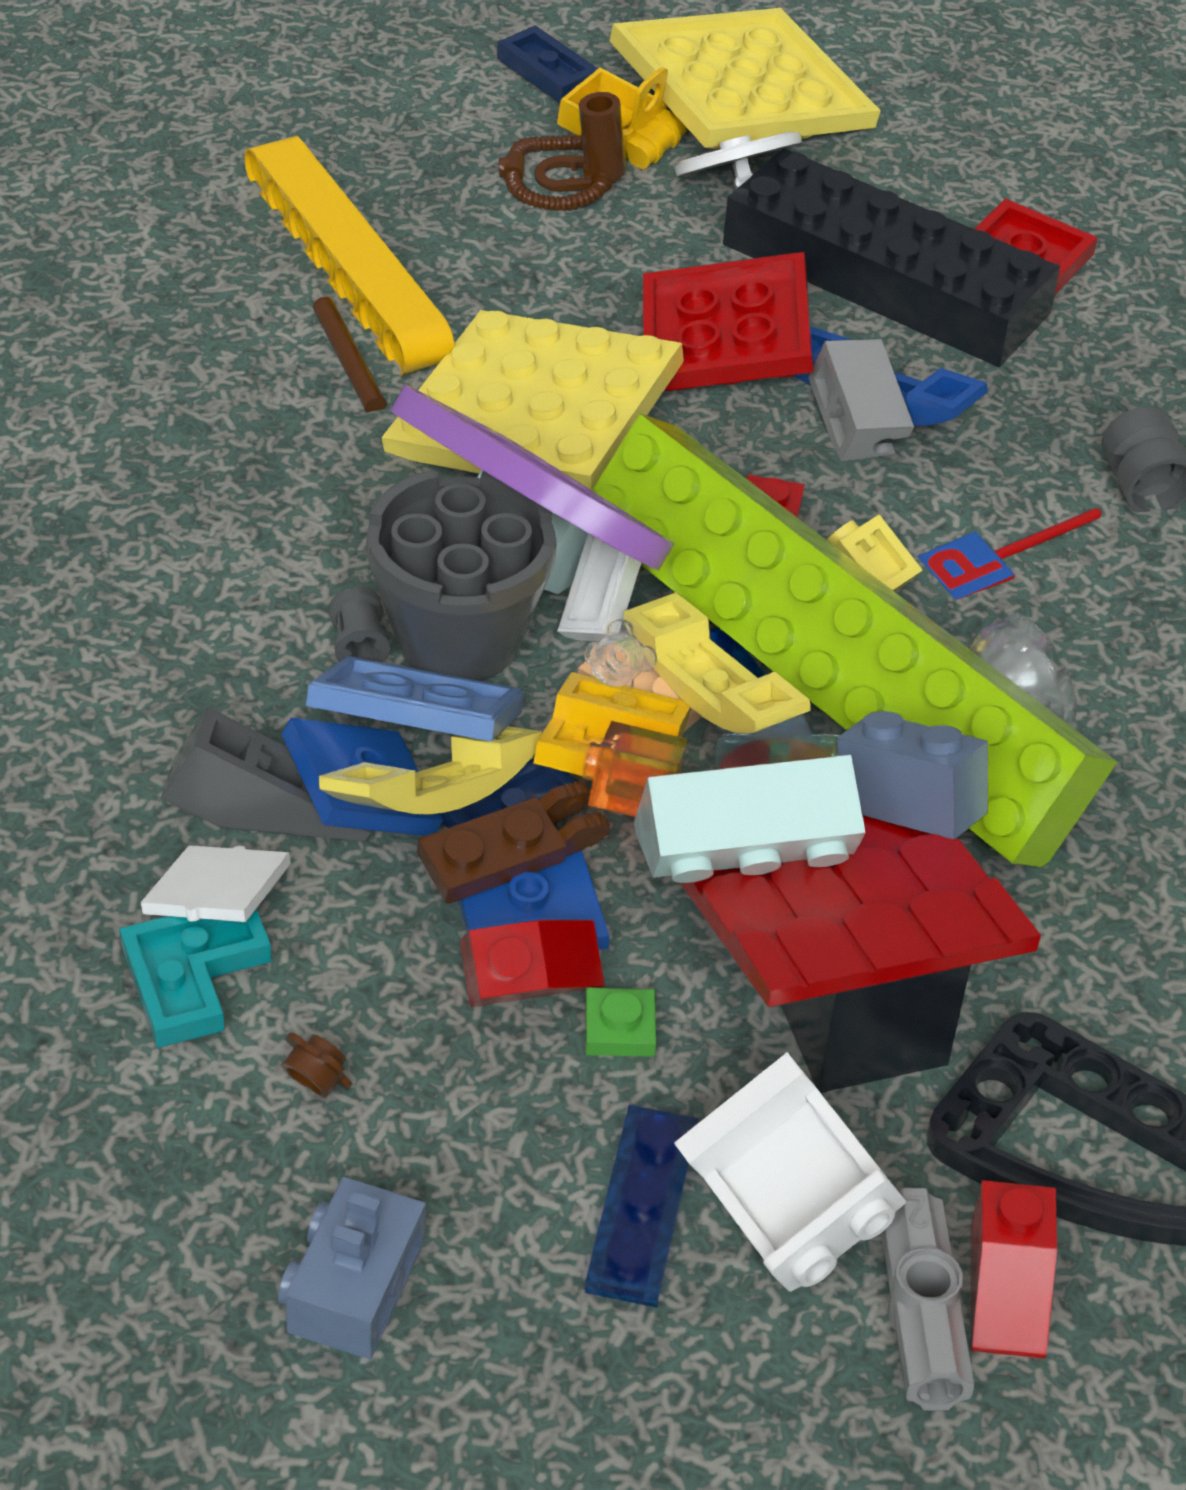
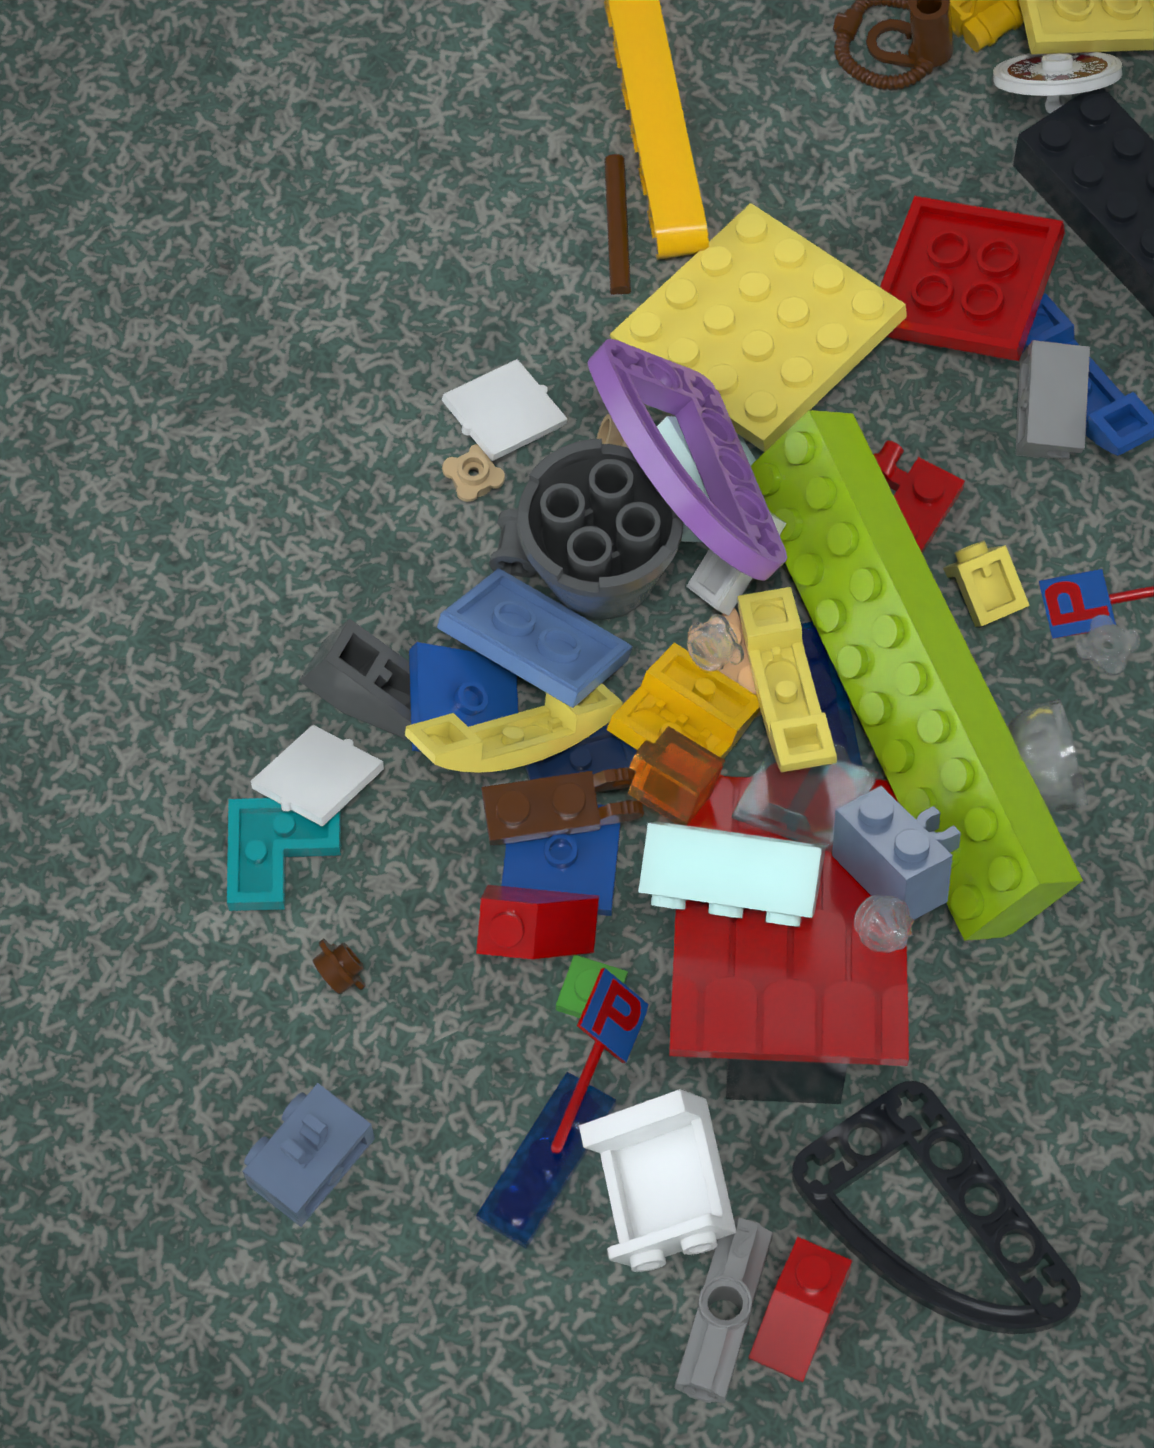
camera: 25 degrees right, 20 degrees up
none -> white piece [442,359,567,461]
none -> tan plate [442,444,505,502]
none -> piece [551,968,648,1154]
none -> clear plate [854,894,914,953]
none -> clear plate [1075,615,1140,676]

